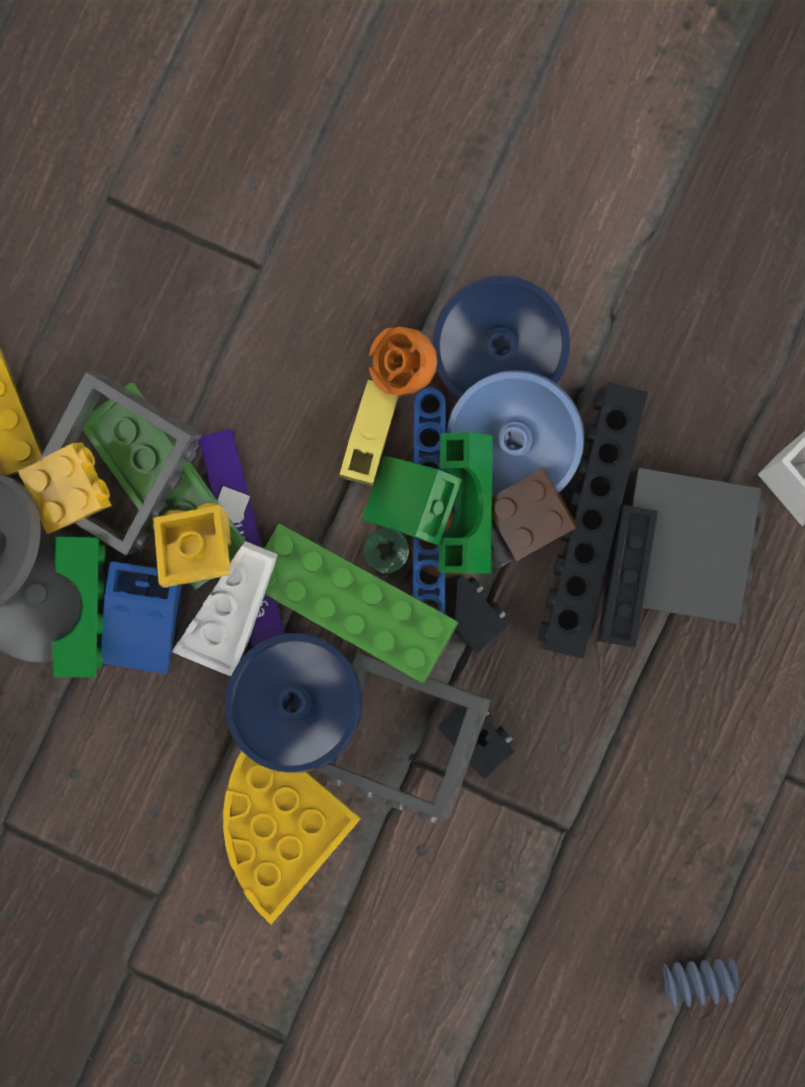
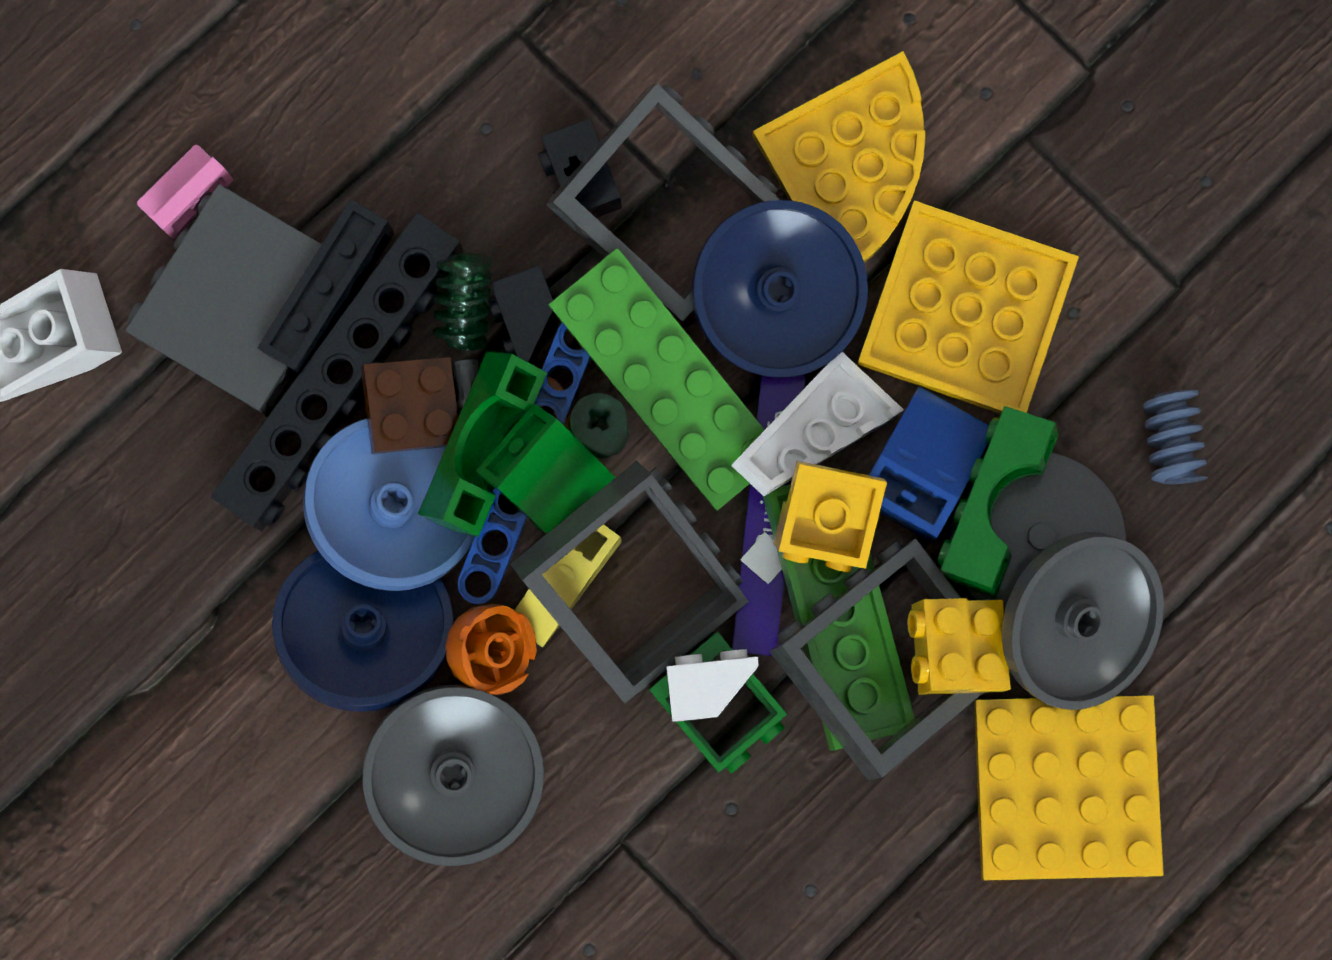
camera: 150 degrees left, 5 degrees down
none -> bright pink panel [137,145,234,240]
none -> dark grey dish [362,684,544,866]
none -> clear green piece [433,253,493,351]
none -> dark grey window [510,460,749,703]
none -> green window [649,632,787,774]
none -> white slope [667,649,759,722]
none -> yellow plate [857,200,1079,414]

